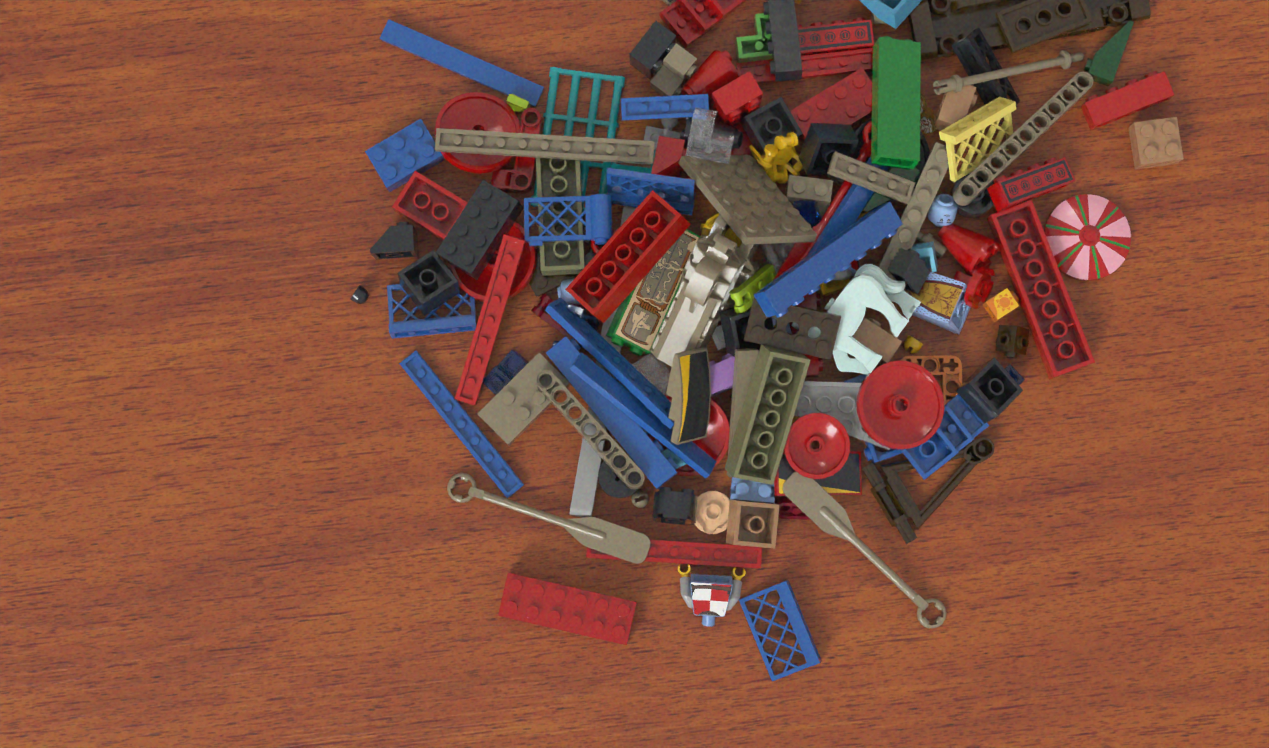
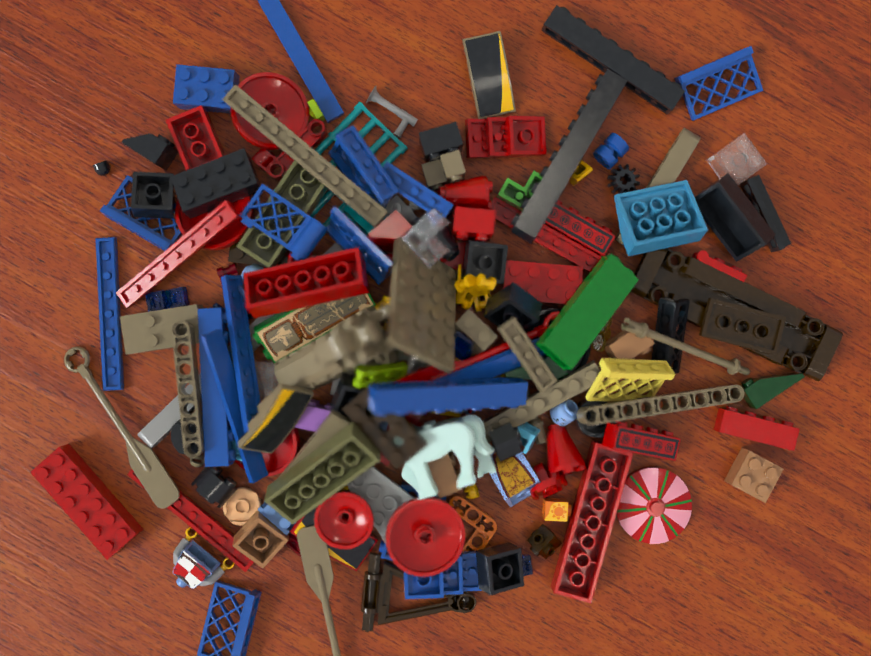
camera: 30 degrees right, 5 degrees up
none -> blue fence [328,125,399,208]
none -> light grey piece [366,86,418,138]

